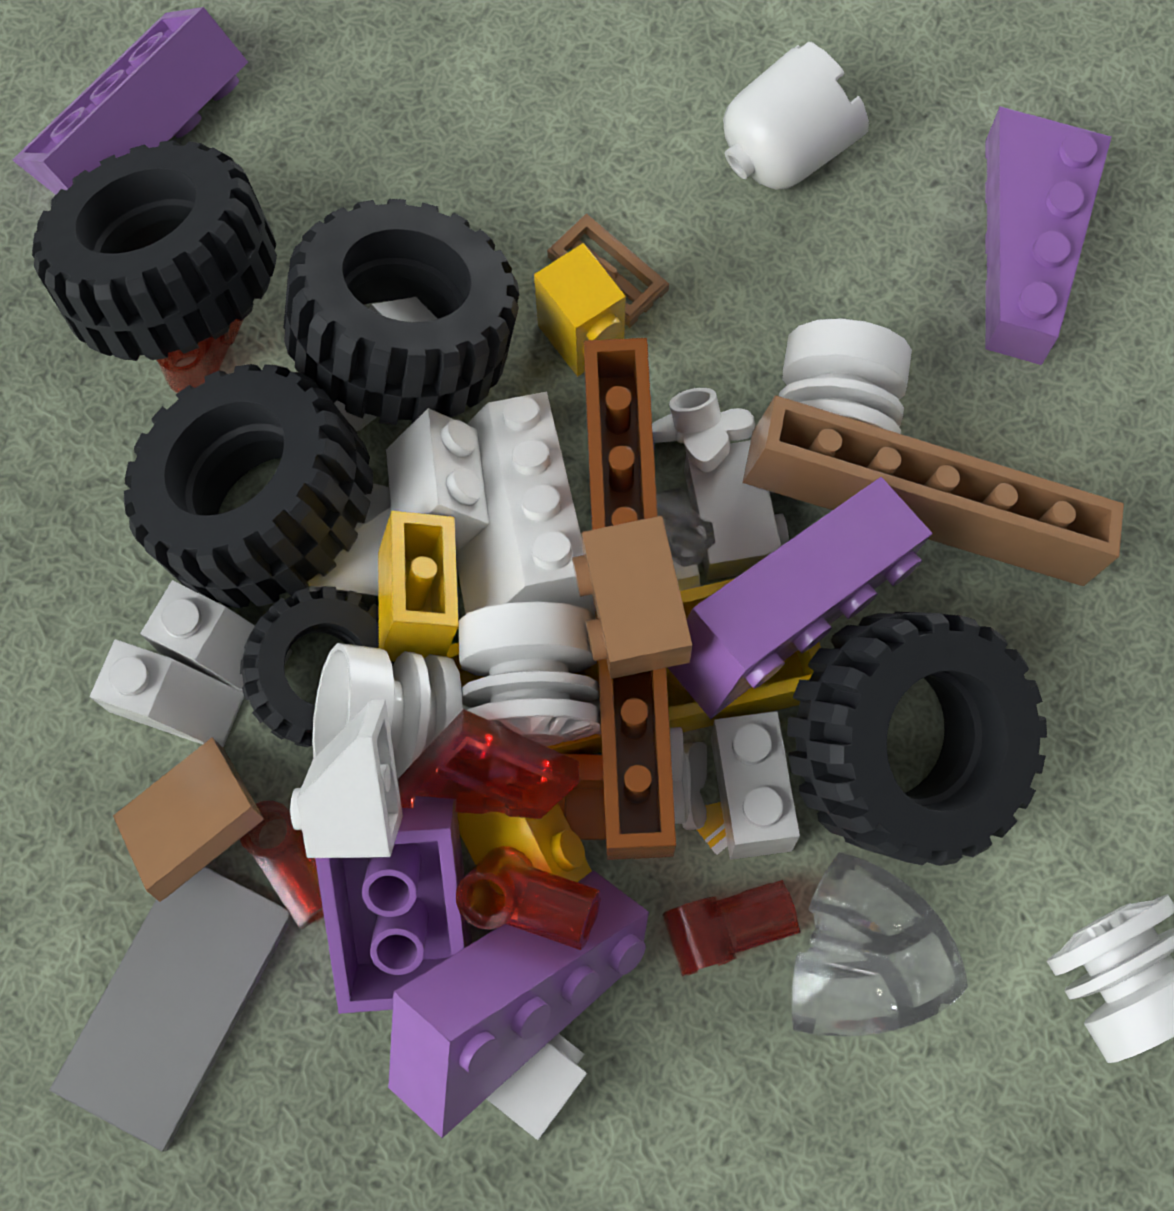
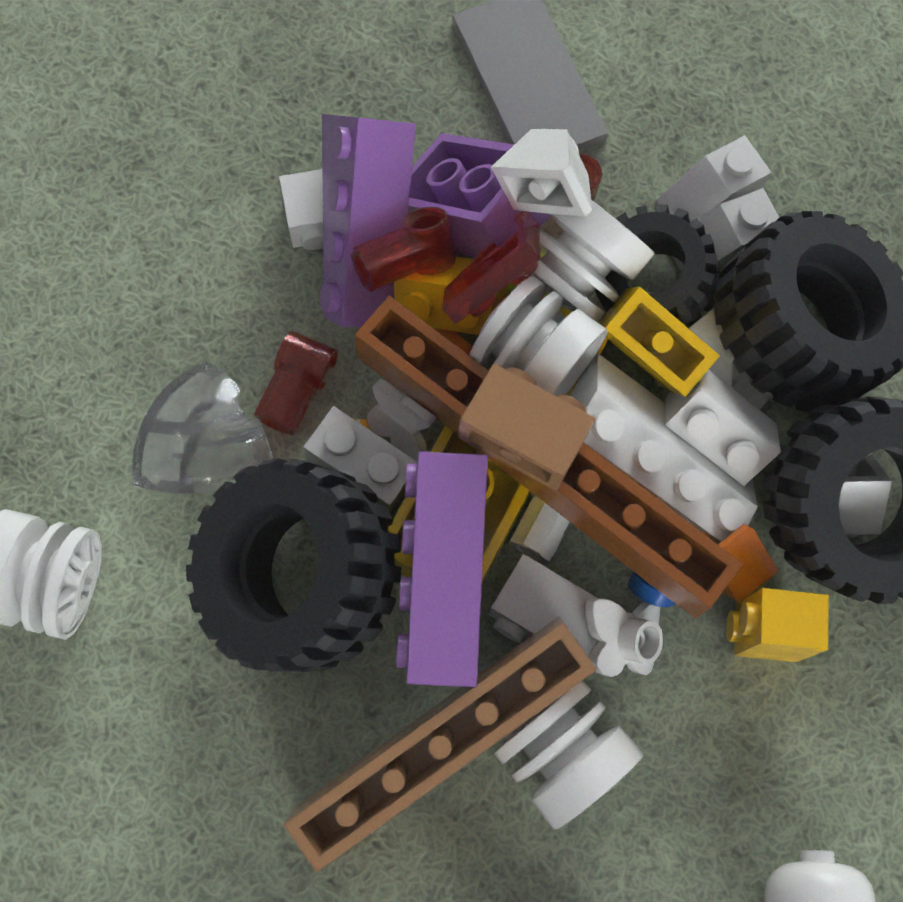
camera: 125 degrees right, 0 degrees up
medium nougat tile [113,737,264,902] -> none
medium nougat tile [547,213,669,328] -> none
clear piece [656,487,715,567] -> none
none -> orange panel [718,524,779,604]

